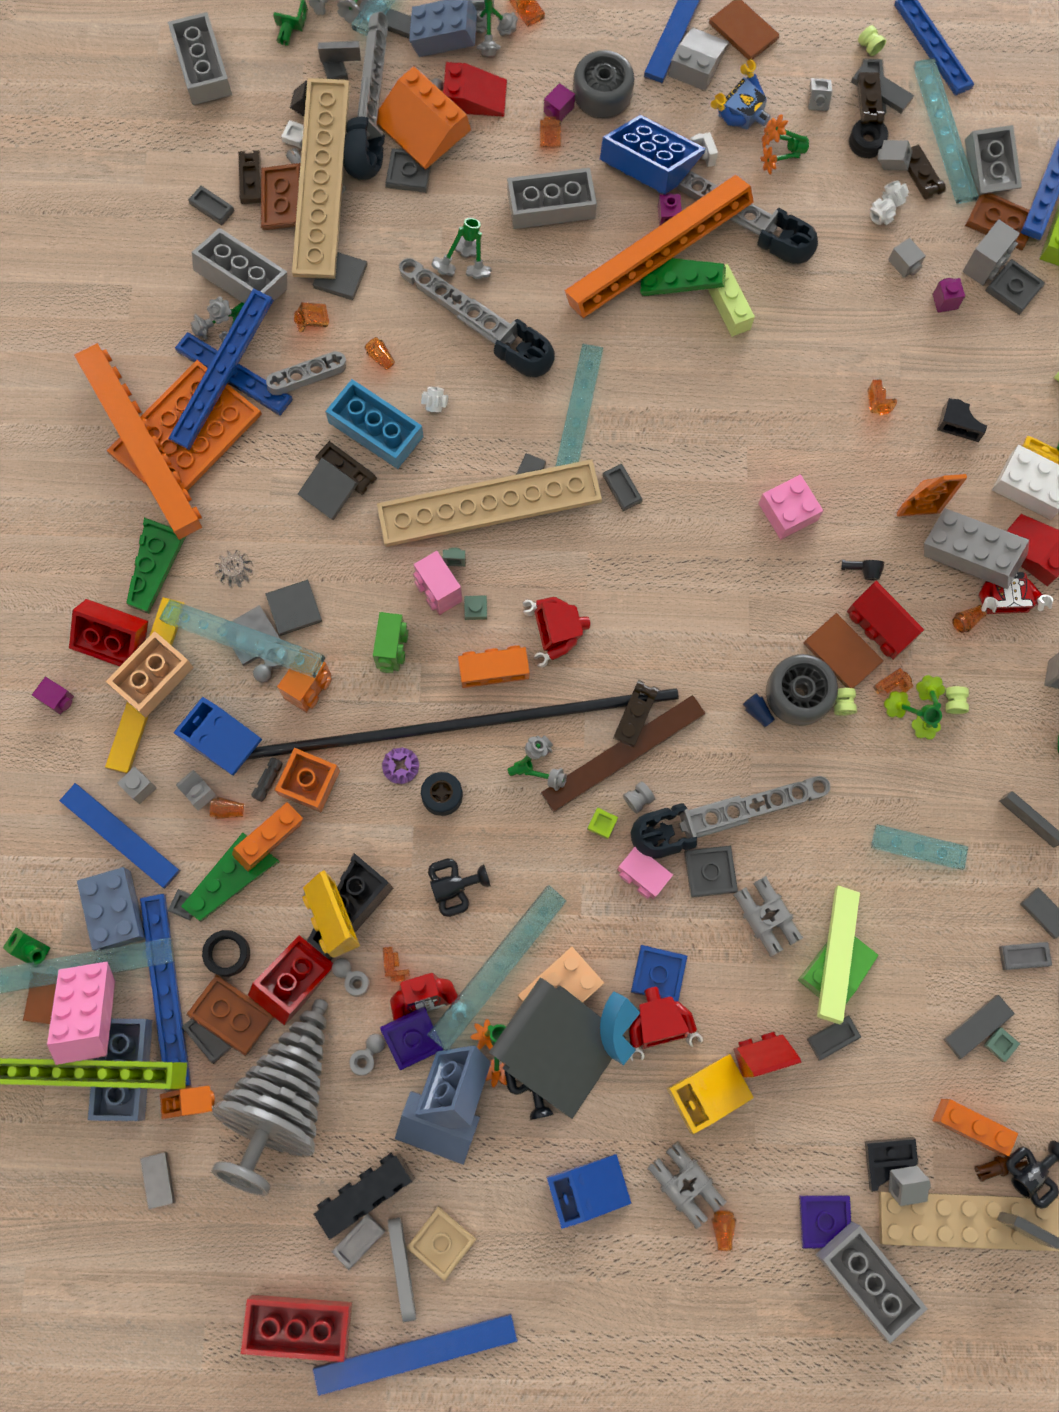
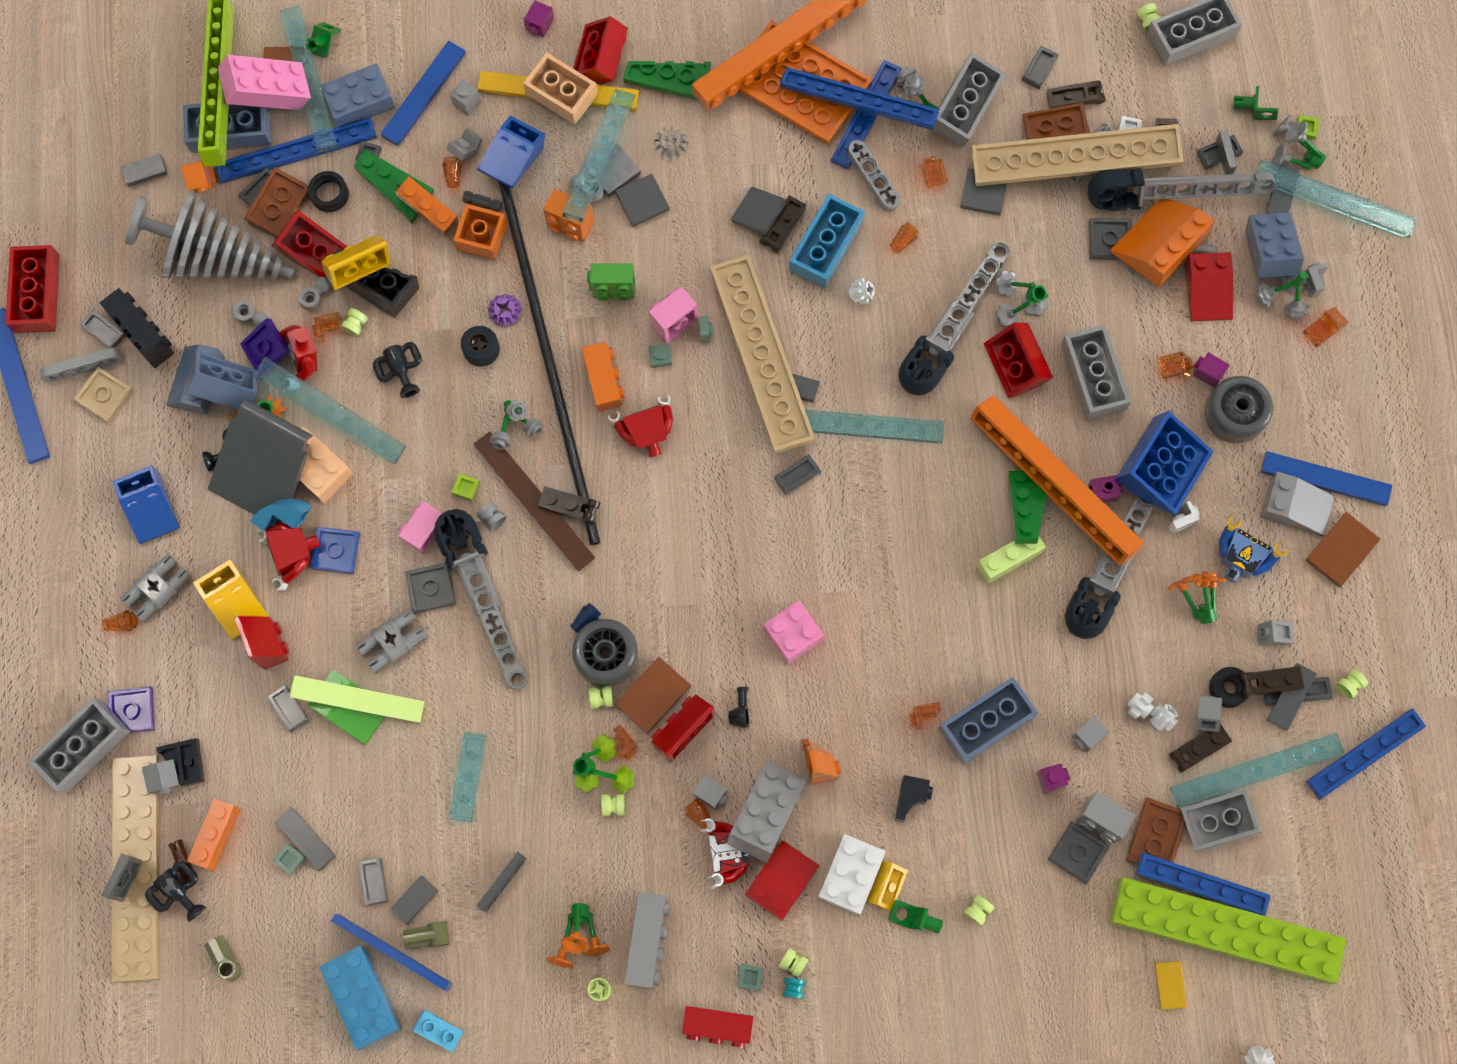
camera: 90 degrees right, 0 degrees up
none -> yellowish green wheel [340,308,368,337]
none -> light grey brick [693,775,728,810]
none -> sand blue brick [938,677,1038,765]
none -> red slope [983,322,1054,398]
none -> yellowish green wheel [1137,3,1161,32]

